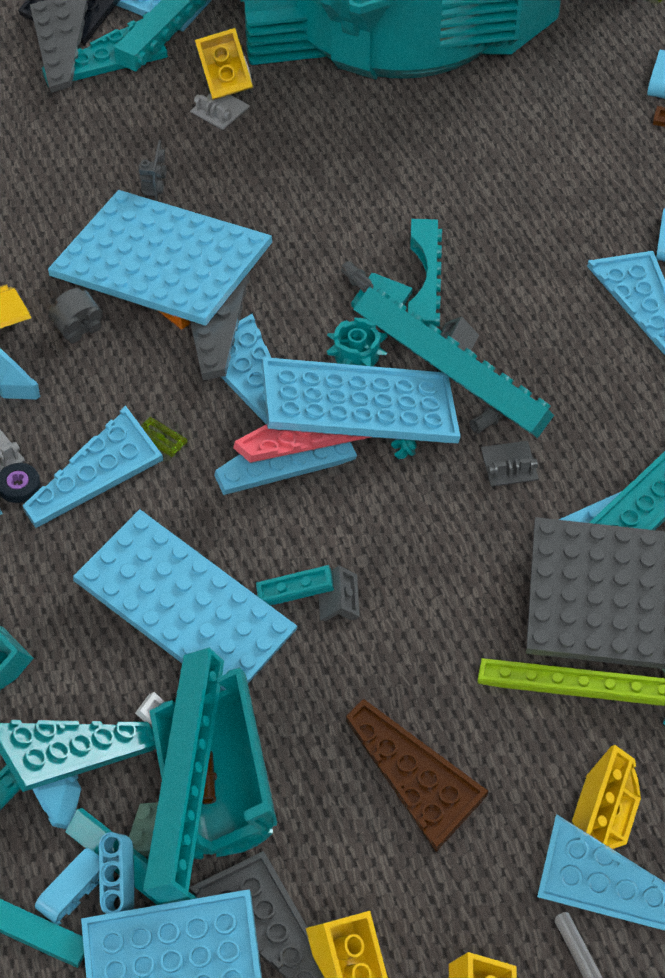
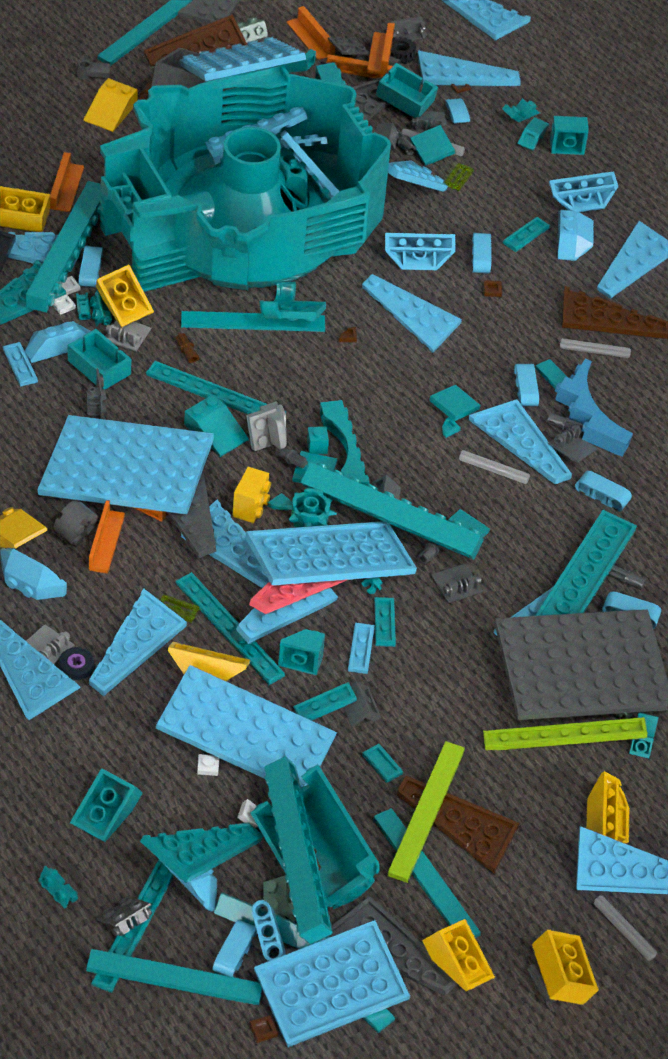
camera: 20 degrees left, 5 degrees down
none -> medium azure tile [3,342,38,387]
none -> medium azure wedge [25,321,91,363]
none -> white tile [53,294,76,315]
none -> white tile [61,276,81,295]
none -> teal piece [68,329,131,390]
none -> teal bar [76,292,91,320]
none -> medium azure beam [79,246,103,288]
none -> orange panel [89,500,125,574]
none -> teal hinge [90,290,112,326]
none -> teal tile [146,361,286,415]
none -> yellow wedge [168,642,250,681]
none -> reddish brown axle [175,332,199,363]
none -> teal tile [176,572,285,685]
none -> teal tile [181,311,325,332]
none -> teal slope [184,394,249,457]
none -> white plate [197,754,219,776]
none -> yellow brick [233,467,271,523]
none -> light grey piece [246,402,287,451]
none -> teal piece [259,281,326,321]
none -> teal tile [268,493,292,510]
none -> teal slope [278,629,325,675]
none -> teal brick [307,426,329,454]
none -> reddish brown tile [339,327,357,342]
none -> medium azure tile [348,623,375,674]
none -> medium azure wing [362,274,462,353]
none -> teal tile [362,744,403,783]
none -> teal tile [373,808,481,938]
none -> teal tile [374,597,396,647]
none -> medium azure wedge [385,233,455,270]
none -> lime tile [388,741,465,883]
none -> teal tile [429,385,481,421]
none -> teal tile [442,417,461,438]
none -> teal tile [448,509,490,537]
none -> light grey axle [459,450,530,484]

